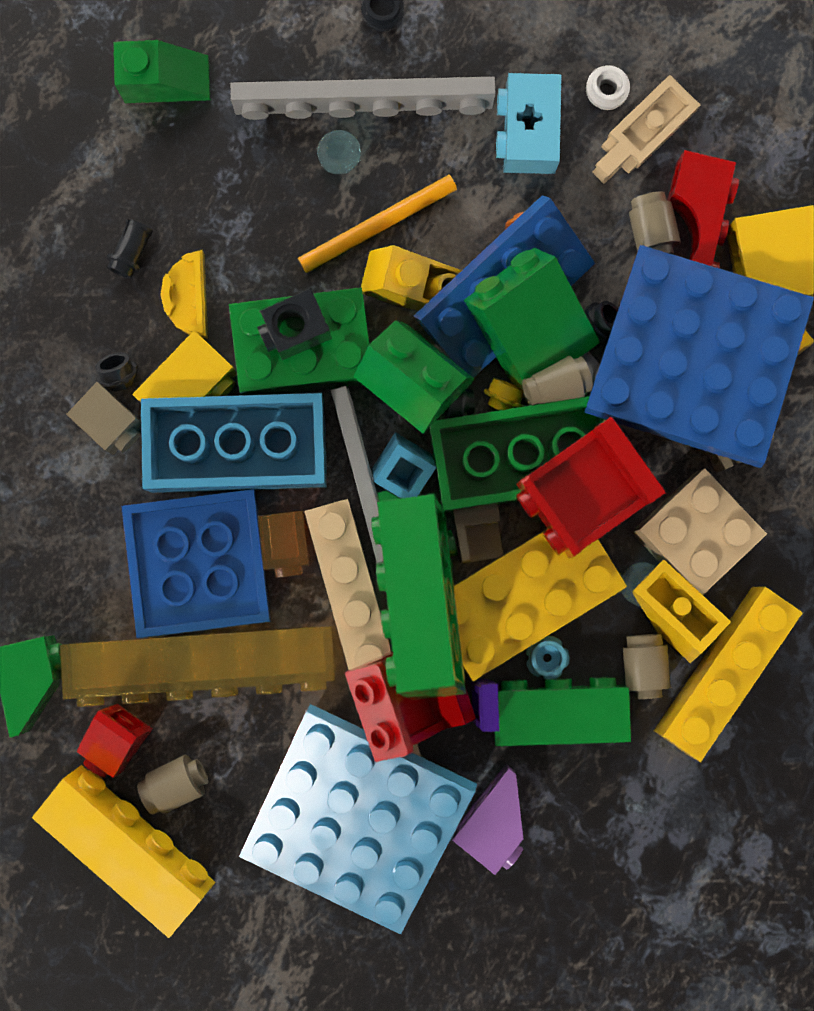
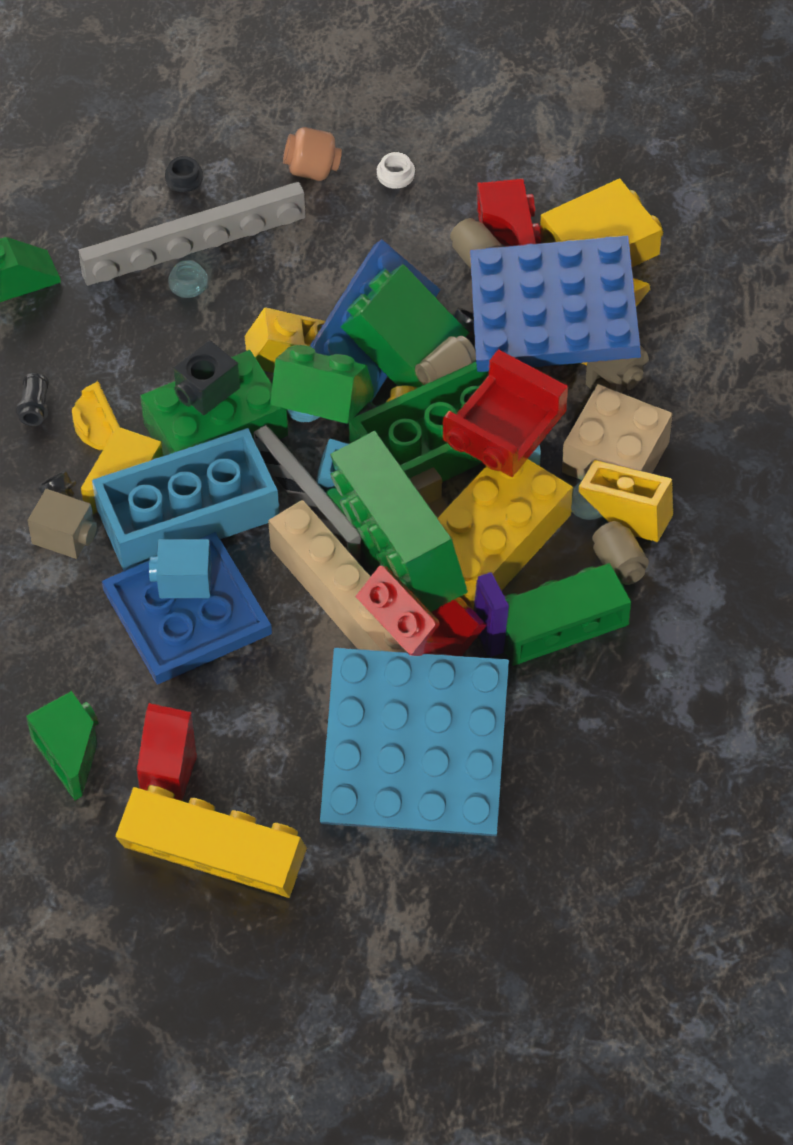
camera: 15 degrees left, 30 degrees down
clear yellow brick [60,626,337,707] -> none
dark tan brick [137,755,208,815] -> none
clear orange brick [258,511,311,578] -> none
light orange bar [298,174,457,273] -> none
medium lavender slope [452,764,523,875] -> none
medium azure brick [496,73,561,174] -> none
medium azure plate [526,636,570,679] -> none
tan hinge [592,75,701,184] -> none
yellow brick [653,587,803,762] -> none
none -> dark azure brick [149,539,212,598]
none -> nougat head [283,127,342,181]

